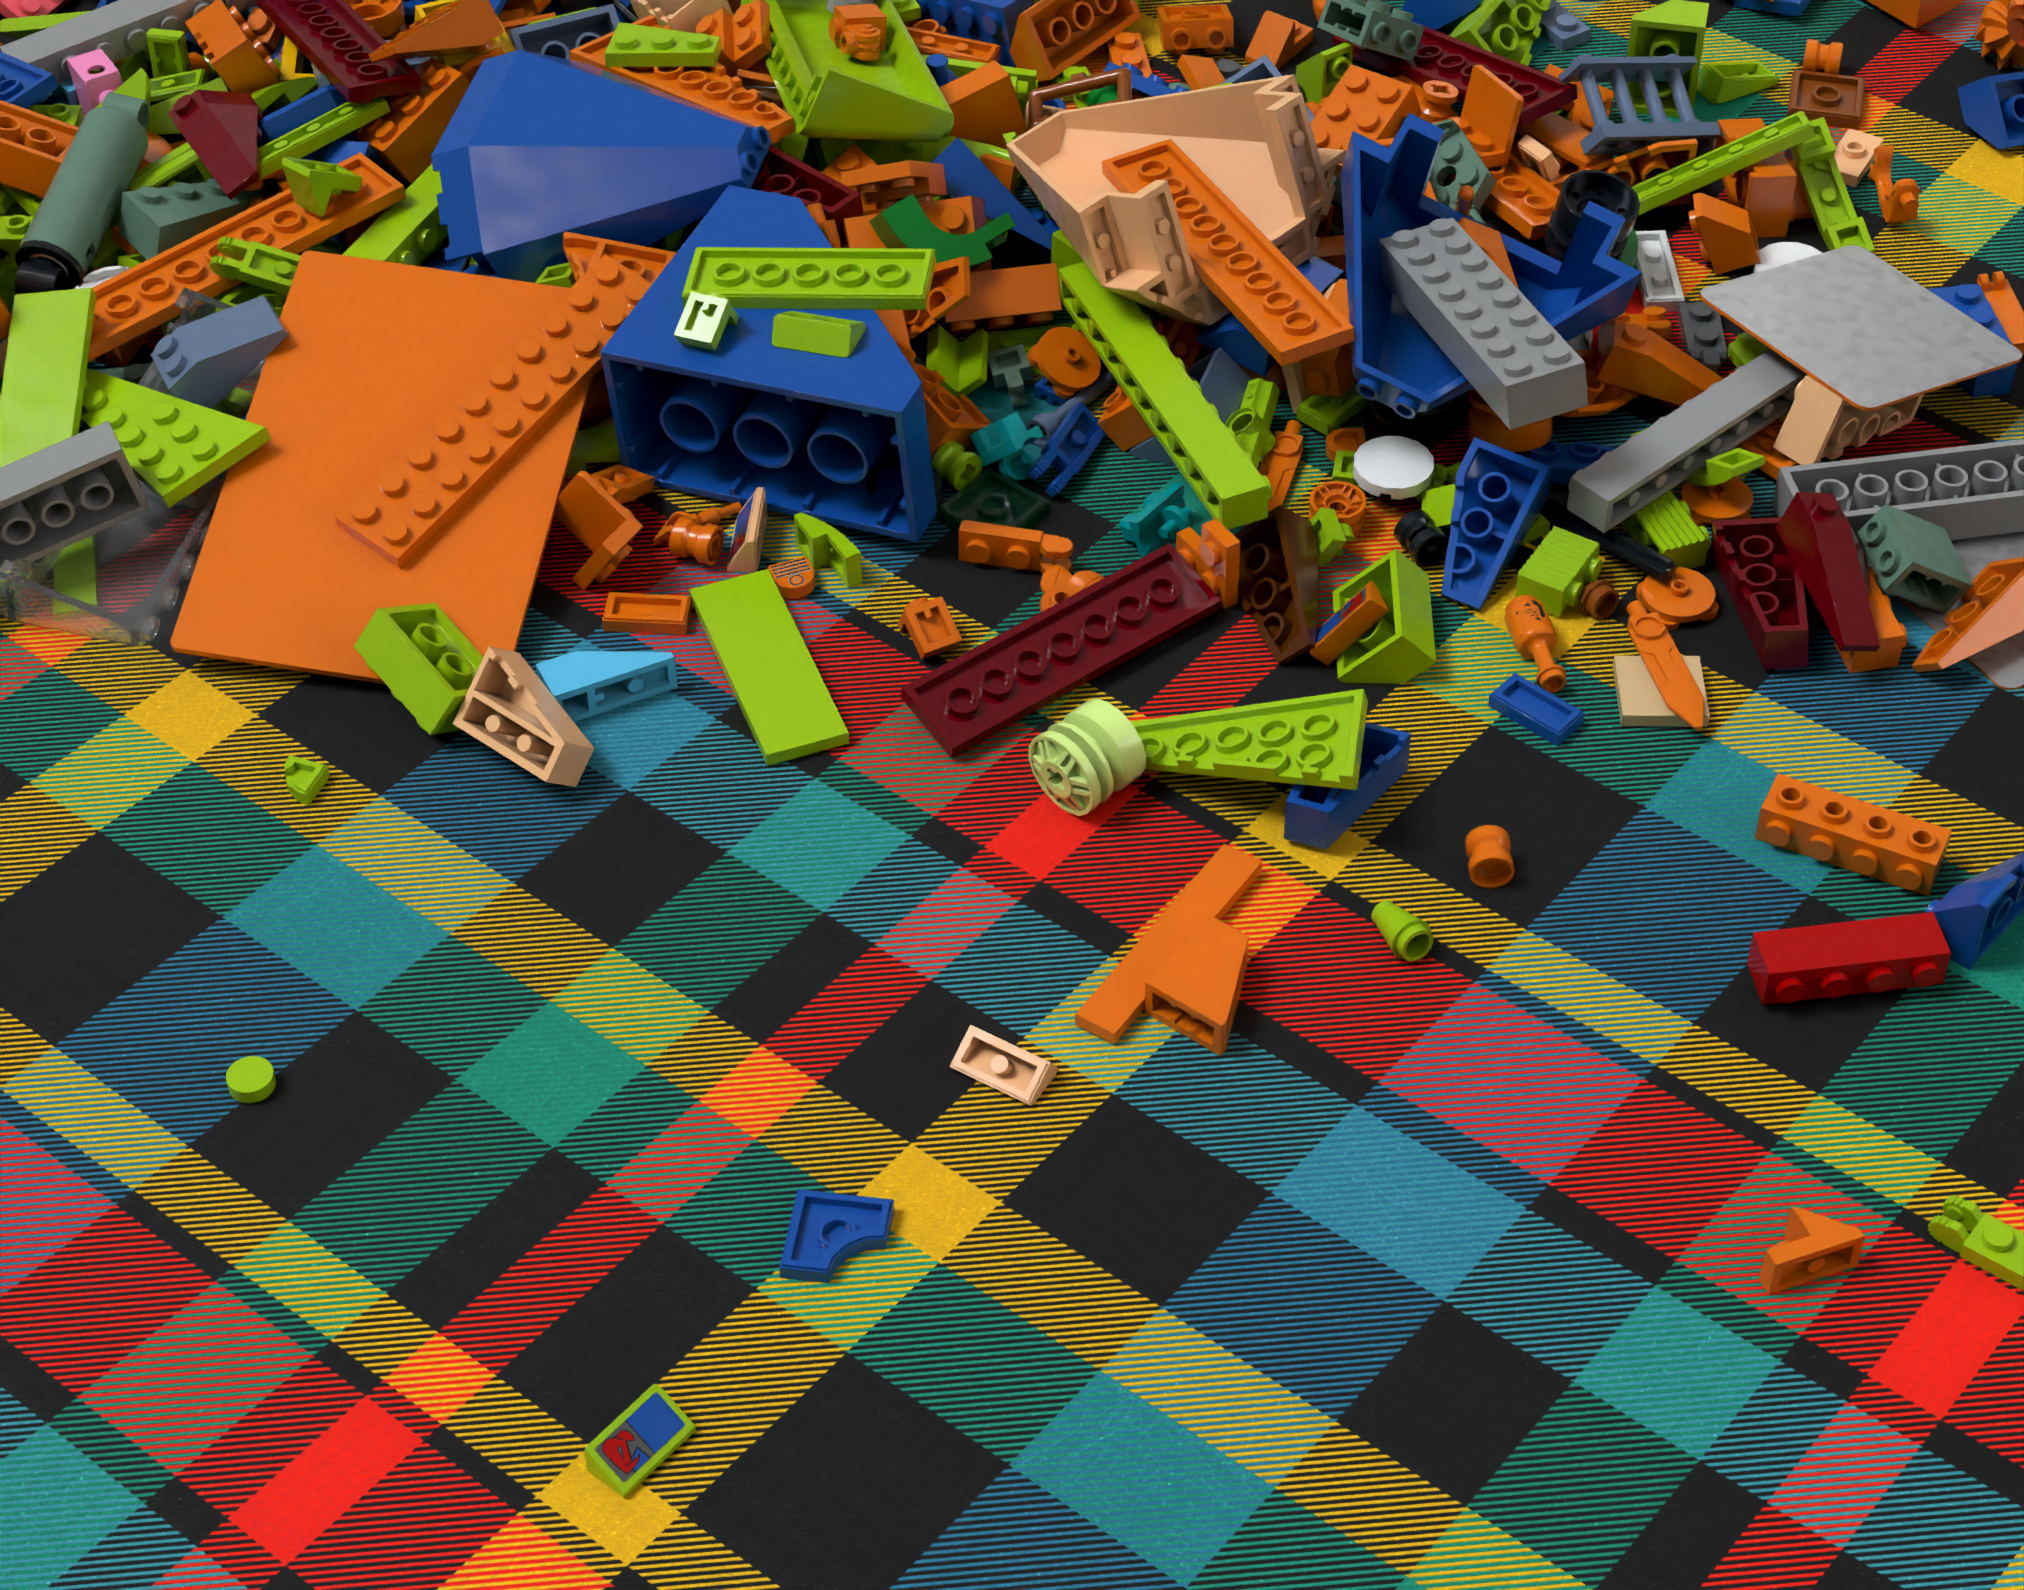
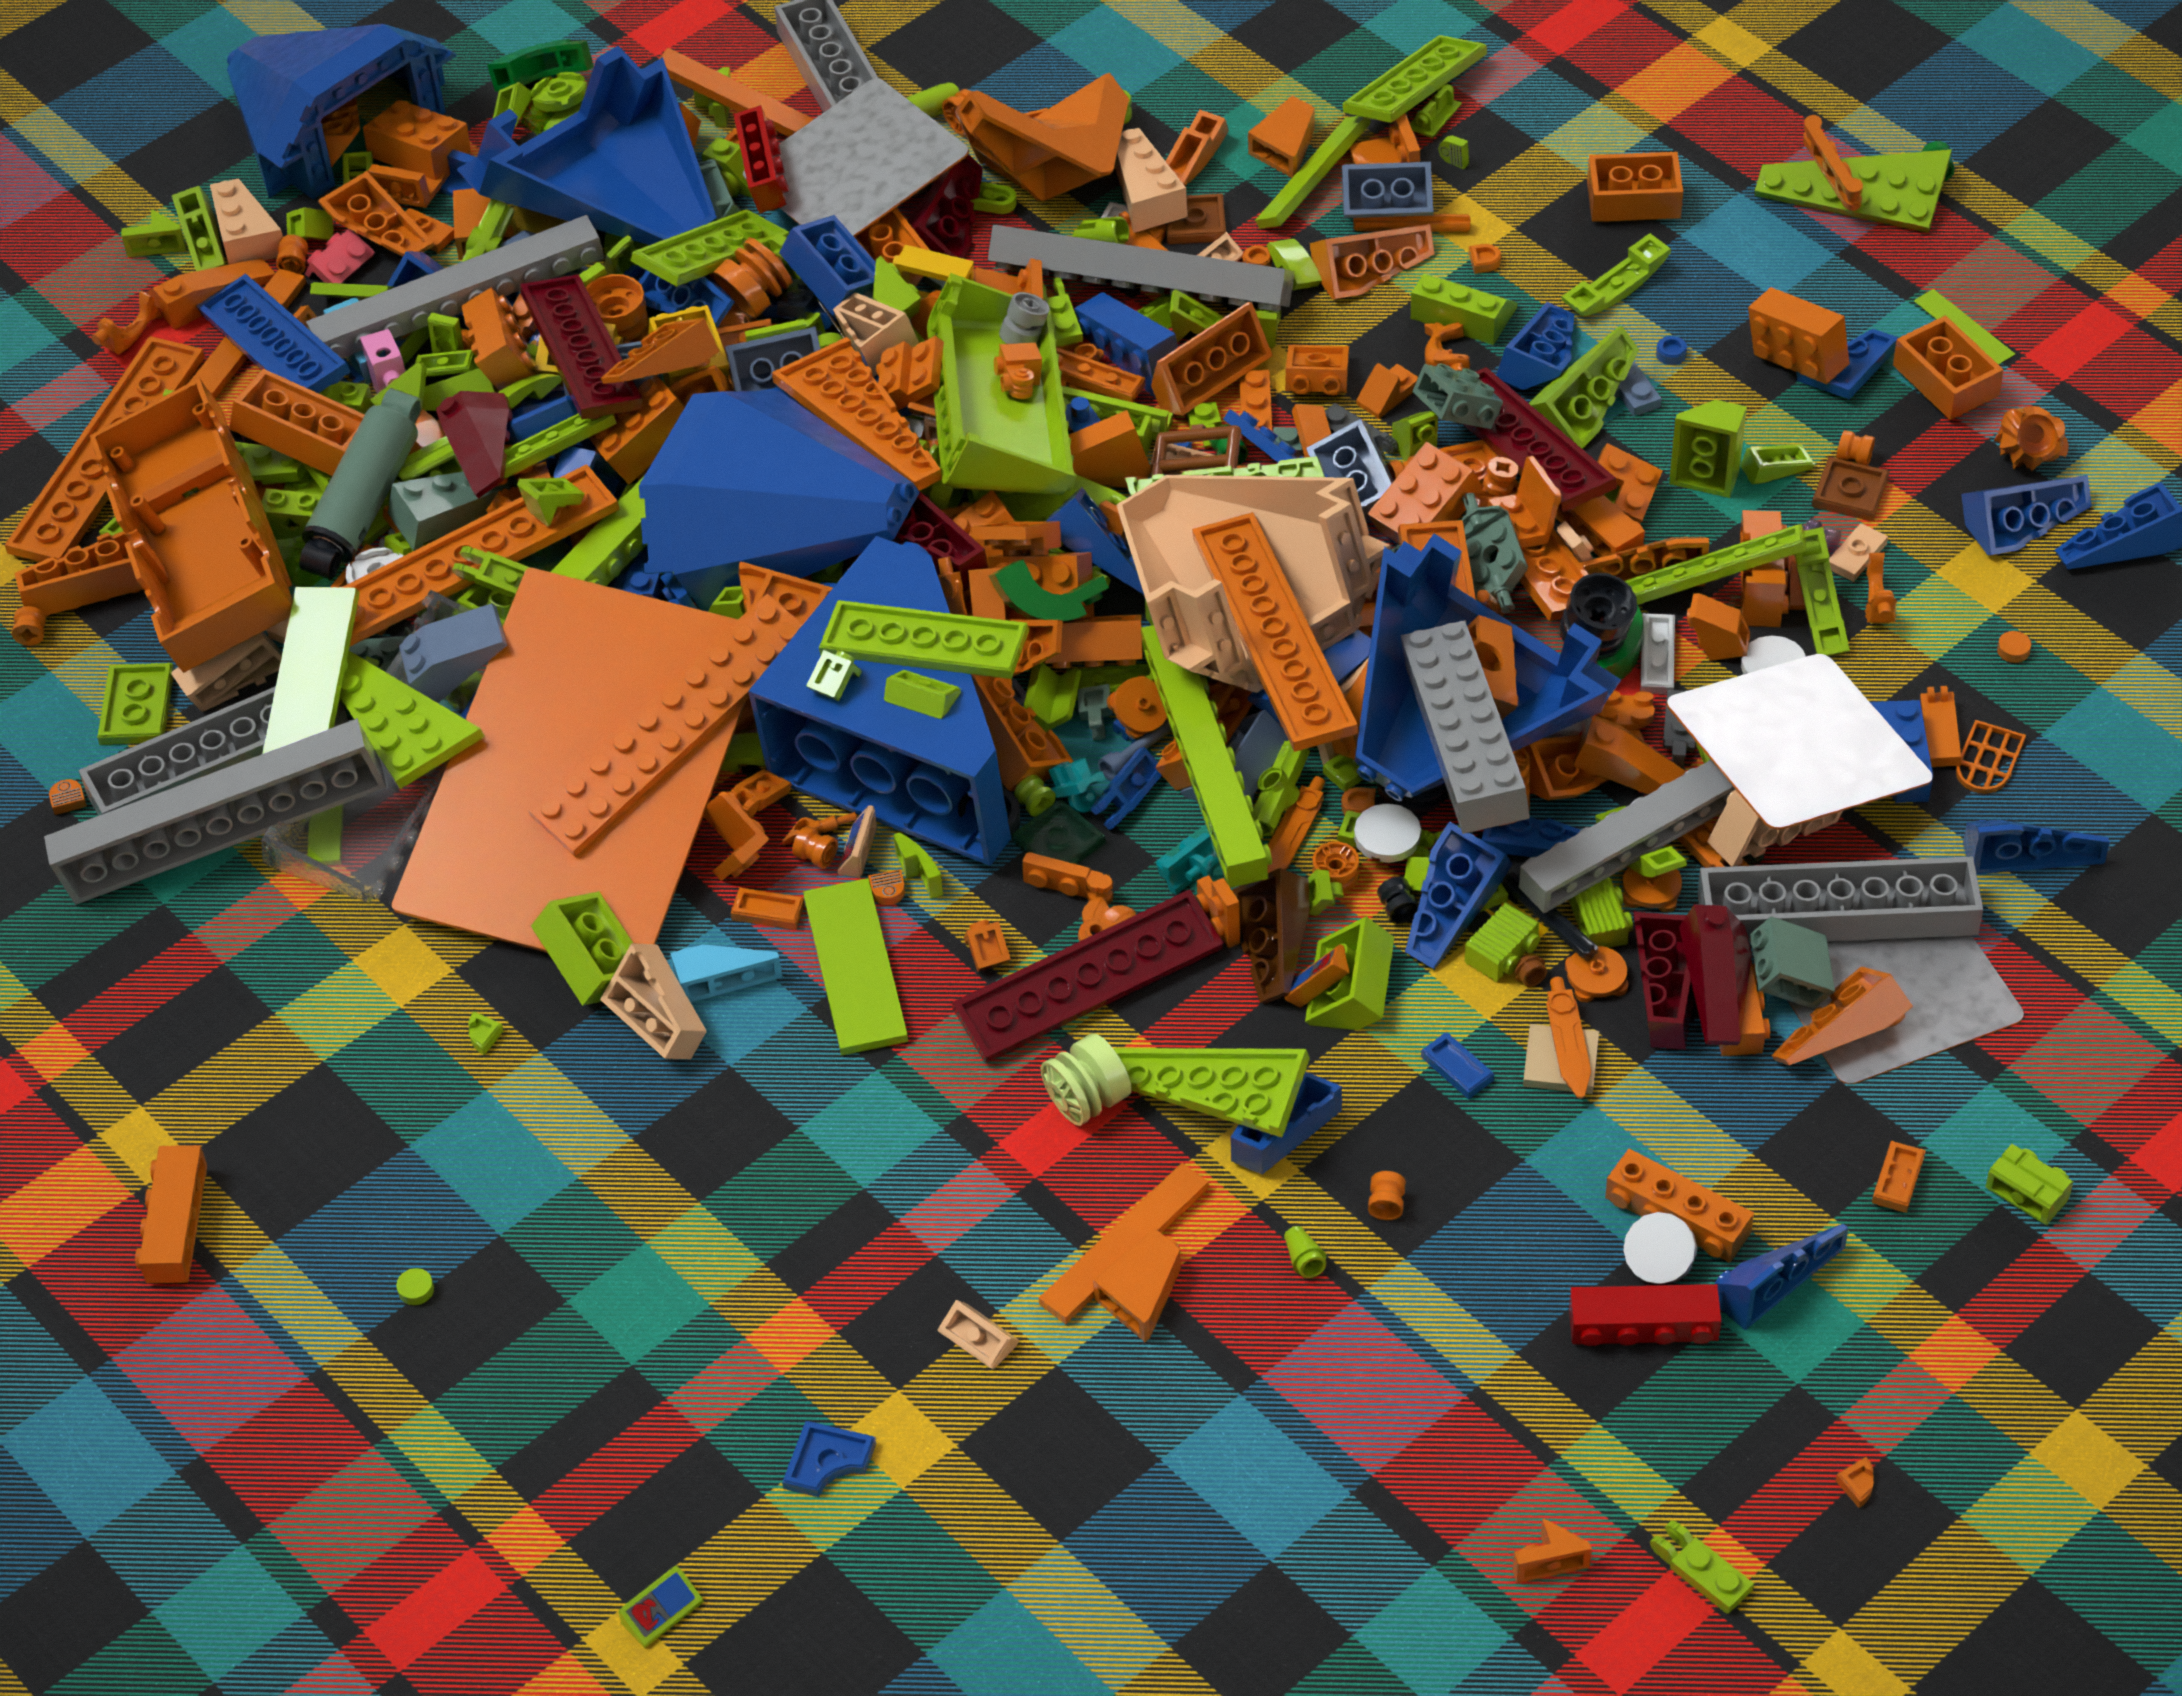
camera: 10 degrees right, 5 degrees up
lime wing [604,22,722,67] -> none
orange piece [1504,595,1567,693] -> none
sand blue fence [1559,53,1721,155] -> none
none -> white tile [1623,1212,1697,1285]

